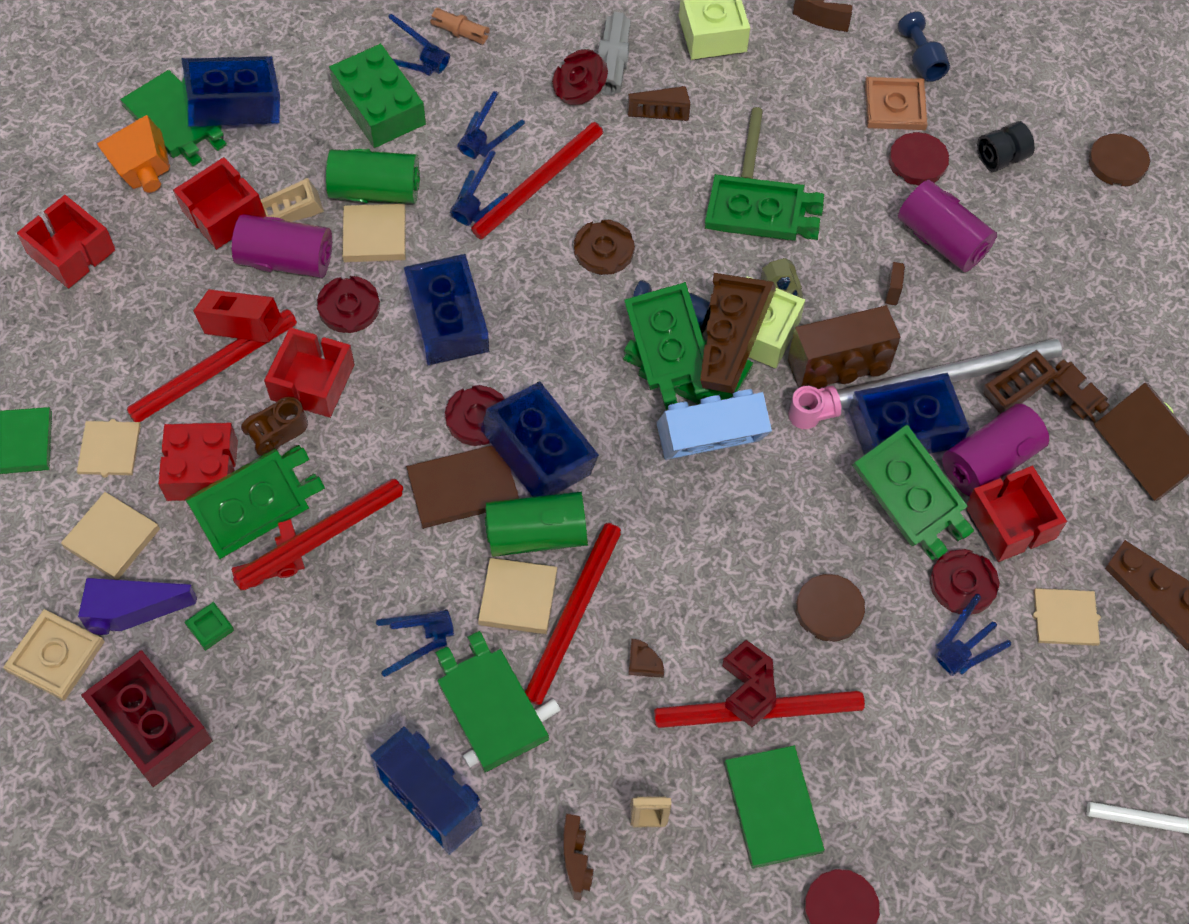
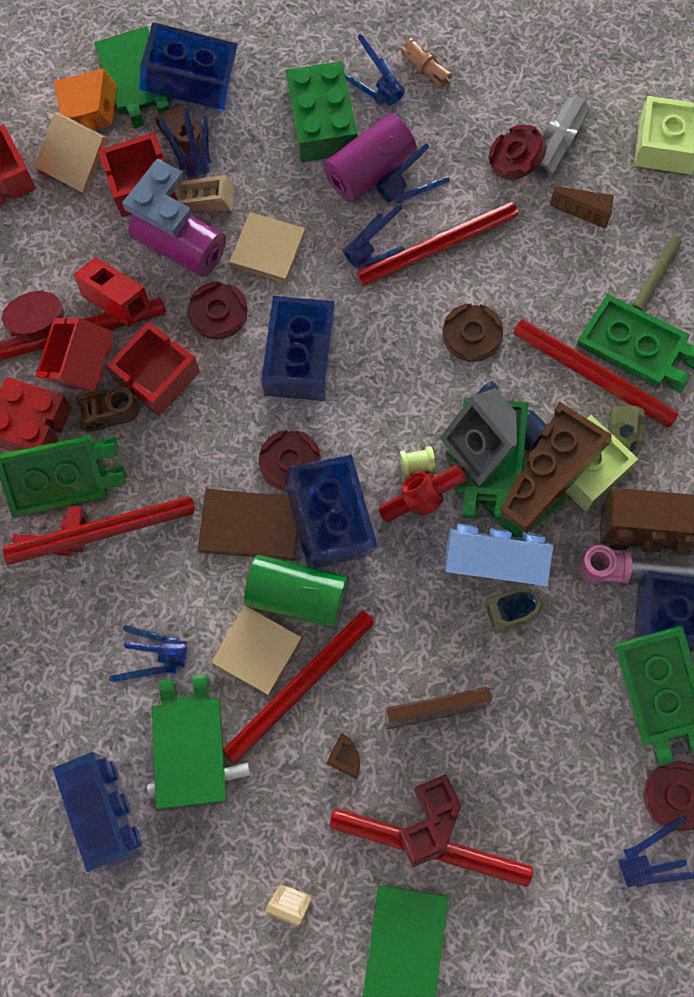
camera: 25 degrees right, 10 degrees up
green piece [326,149,420,204] -> none
reddish brown slope [564,814,594,901] -> none
reddish brown tile [796,574,865,642] -> none
none -> dark red tile [2,291,65,341]
none -> tan tile [35,112,108,193]
none -> red piece [35,318,113,392]
none -> sand blue plate [122,158,192,237]
none -> reddish brown piece [155,103,205,160]
none -> clear blue plant [159,108,211,177]
none -> magenta piece [323,114,417,202]
none -> red axle [378,465,467,522]
none -> reddish brown tile [385,687,492,730]
none -> yellowish green bush [399,446,436,479]
none -> dark grey slope [440,388,517,486]
none -> rock [485,588,543,634]
none -> red axle [514,319,678,427]

